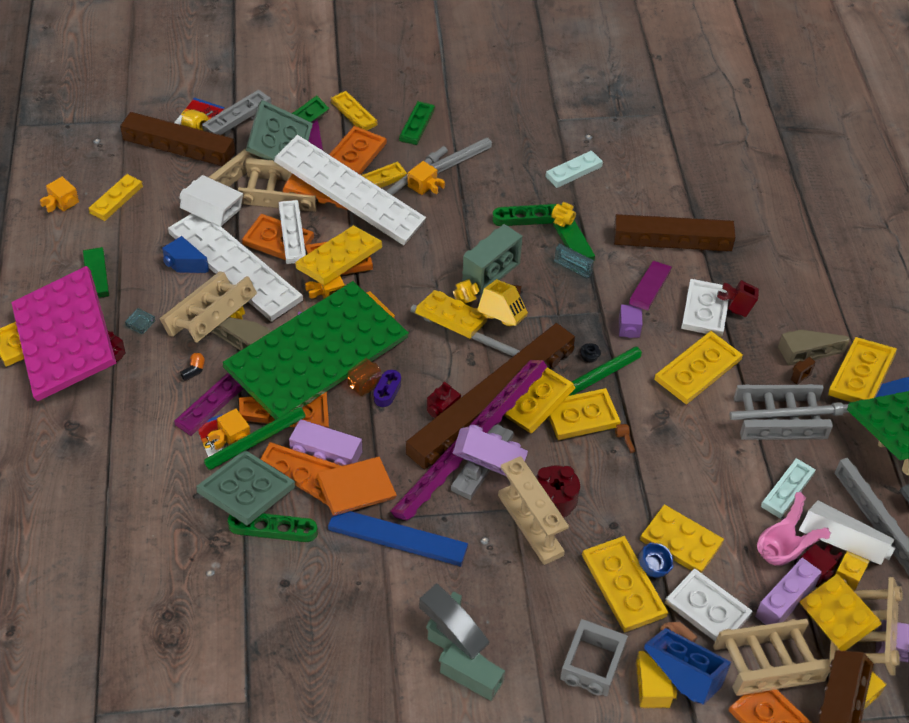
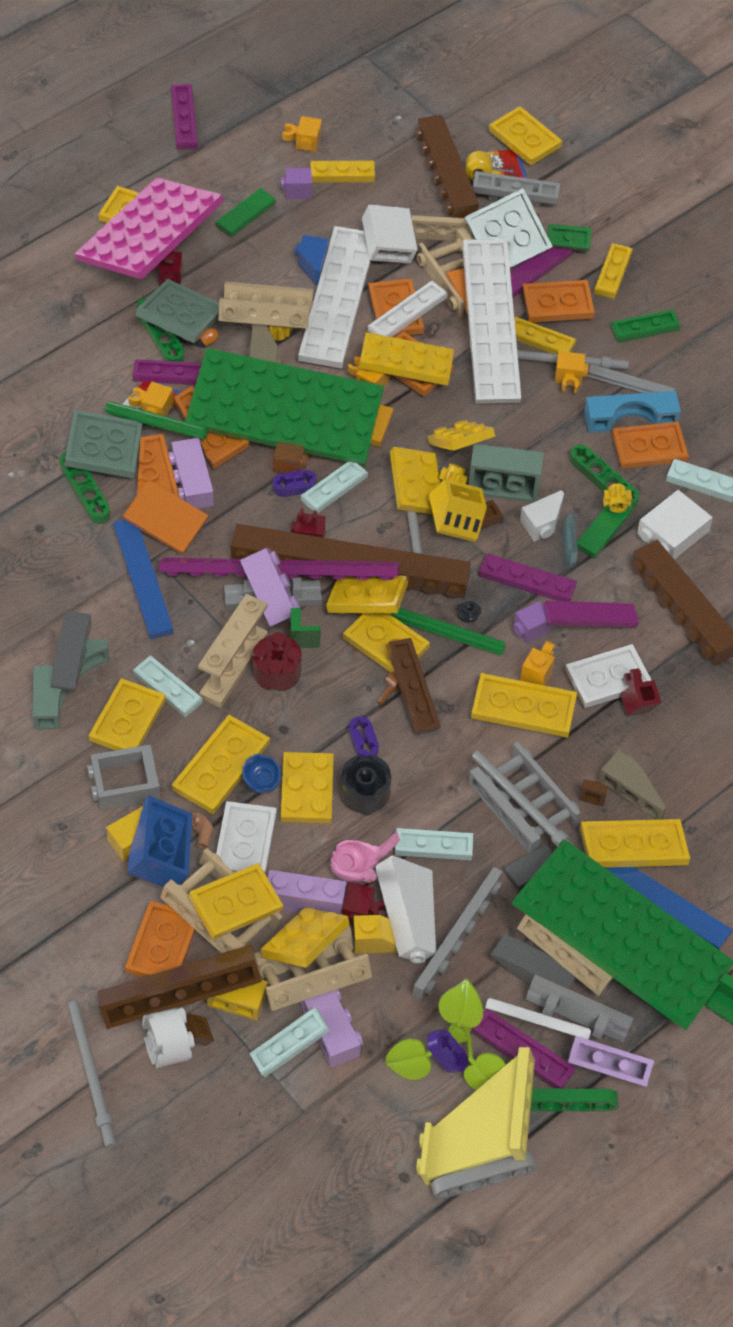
camera: 55 degrees right, 5 degrees up
clear light blue tile [125,308,156,334] -> none
none -> yellow plate [88,678,166,750]
none -> light aqua tile [133,655,203,717]
none -> sand green plate [135,279,219,343]
none -> green beam [137,298,185,362]
none -> yellow plate [188,863,284,940]
none -> medium lavender brick [281,168,312,199]
none -> green panel [290,608,321,648]
none -> light aqua tile [301,462,368,513]
none -> black brick [340,755,391,816]
none -> dark purple beam [349,716,379,757]
none -> reddish brown plate [386,638,441,735]
none -> yellow plate [427,420,495,451]
none -> magenta plate [479,553,577,601]
none -> yellow plate [489,106,563,166]
none -> dark grey tile [503,844,553,890]
none -> white slope [520,490,564,542]
none -> light orange brick [520,641,555,686]
none -> dark azure arch [584,391,681,433]
none -> orange tile [611,421,689,469]
none -> white brick [637,490,713,559]

